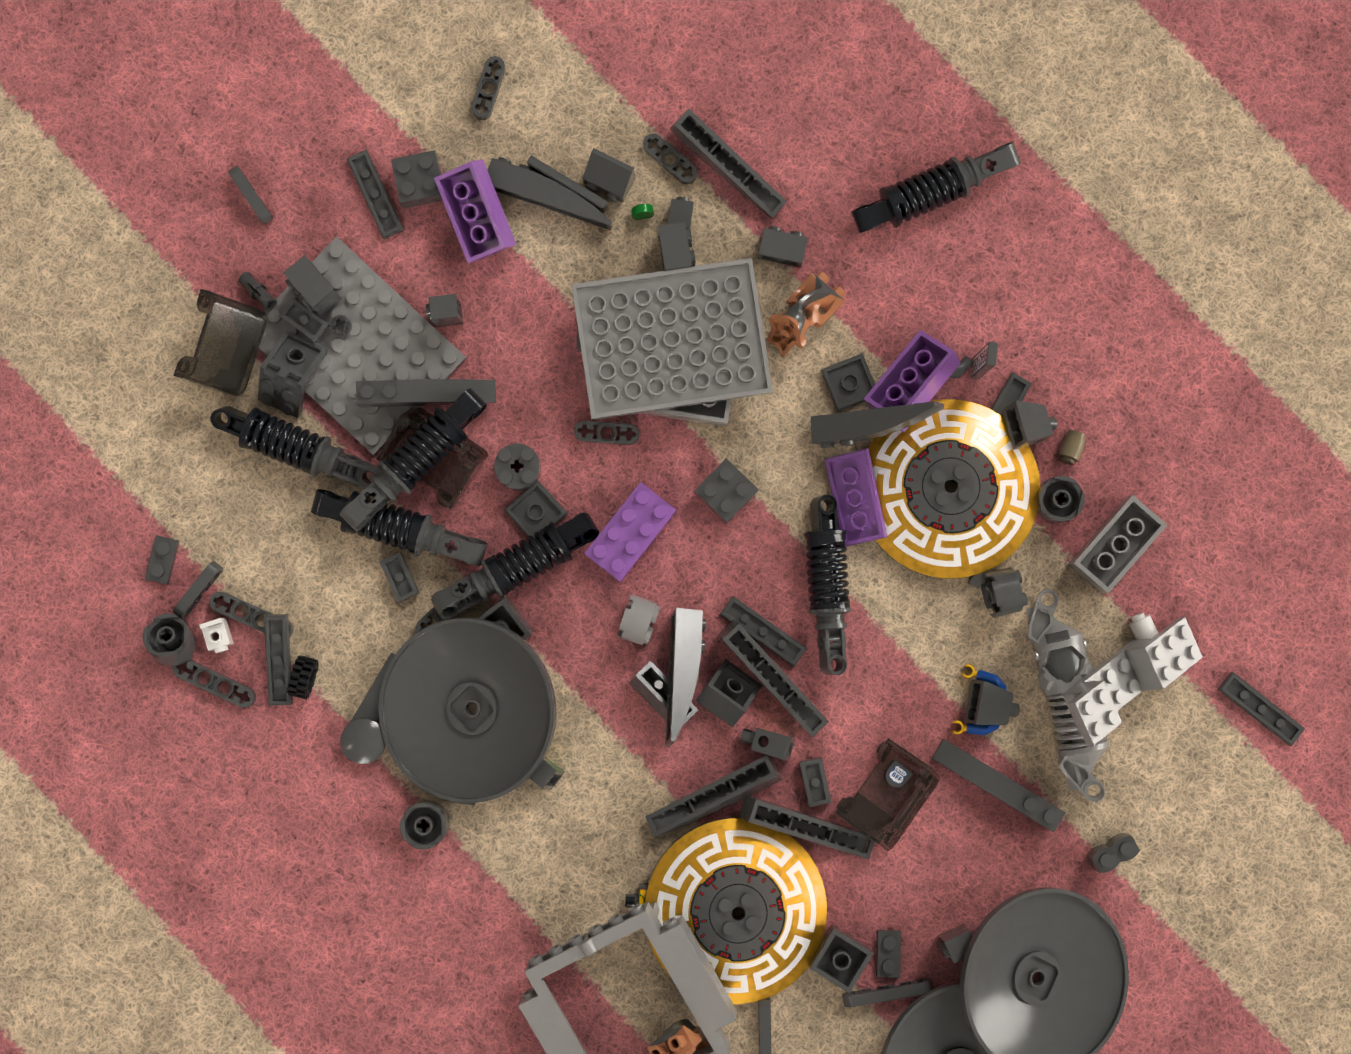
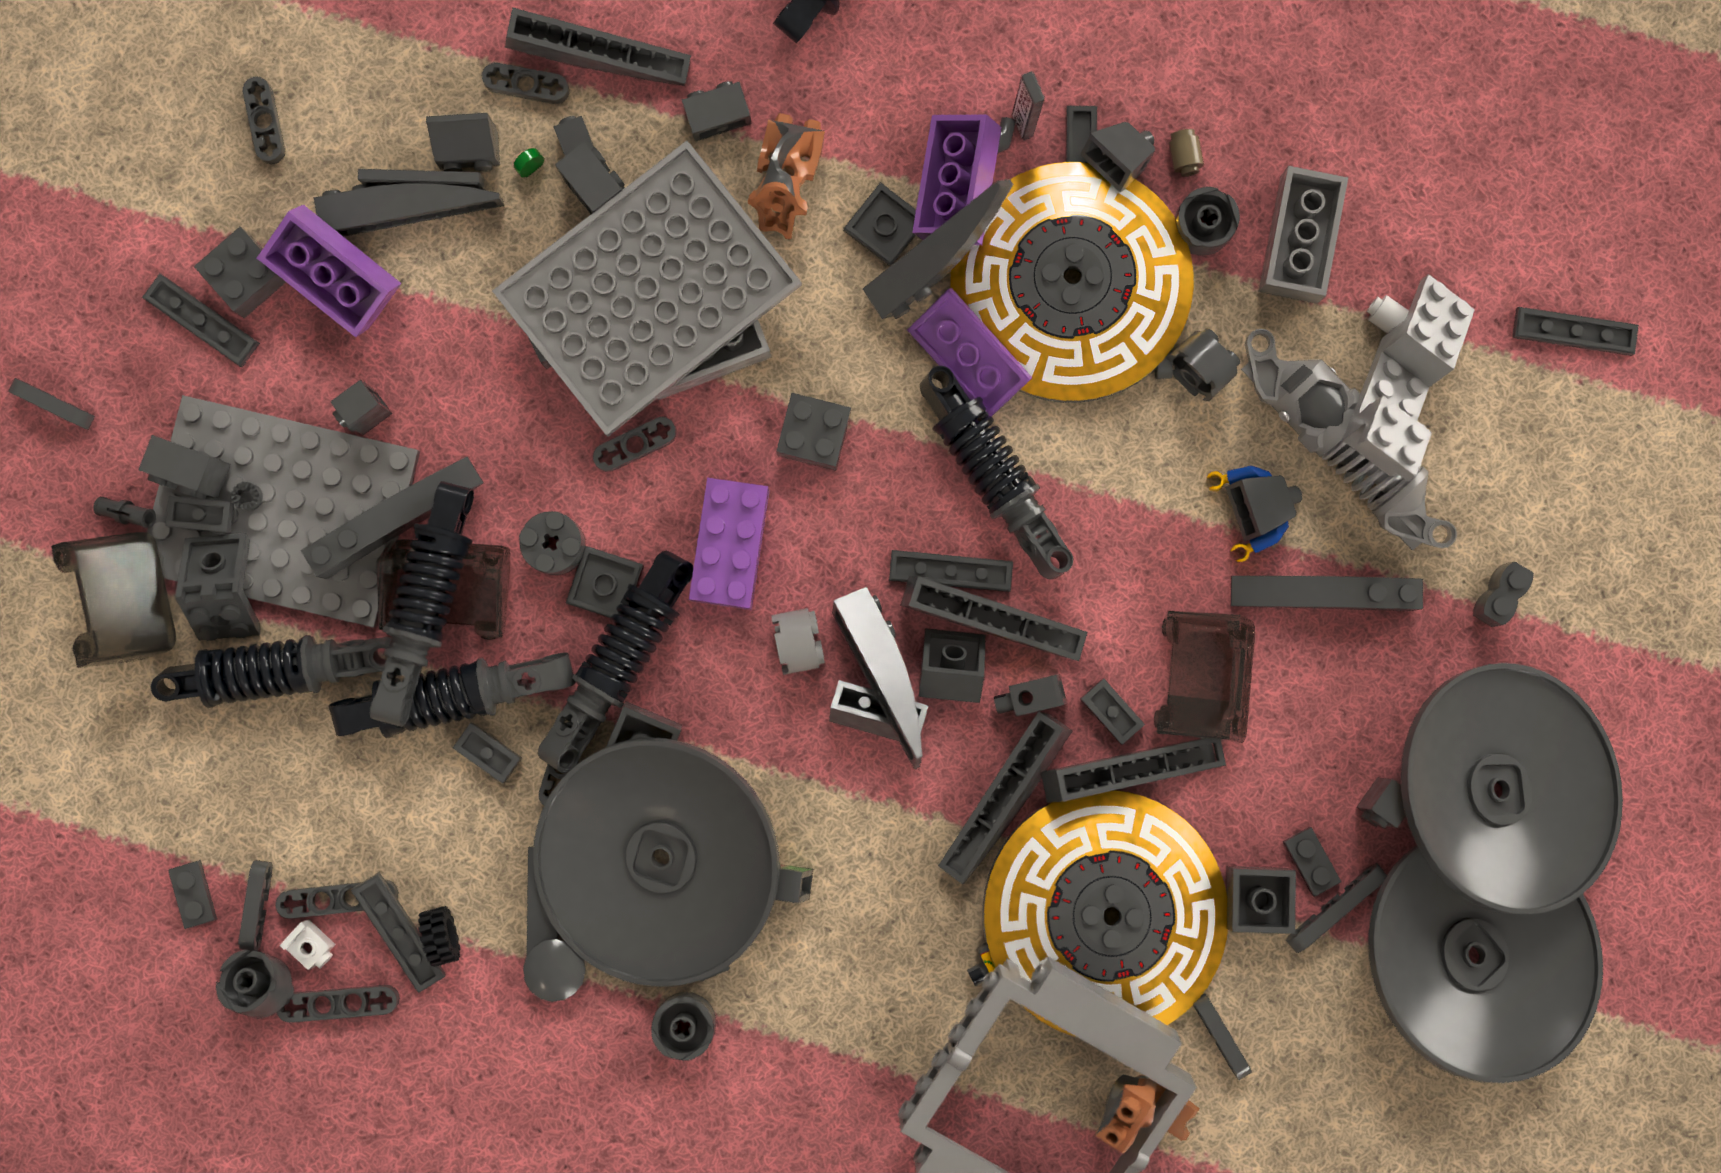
camera: 30 degrees left, 0 degrees up
tile [885,759,913,787] -> none

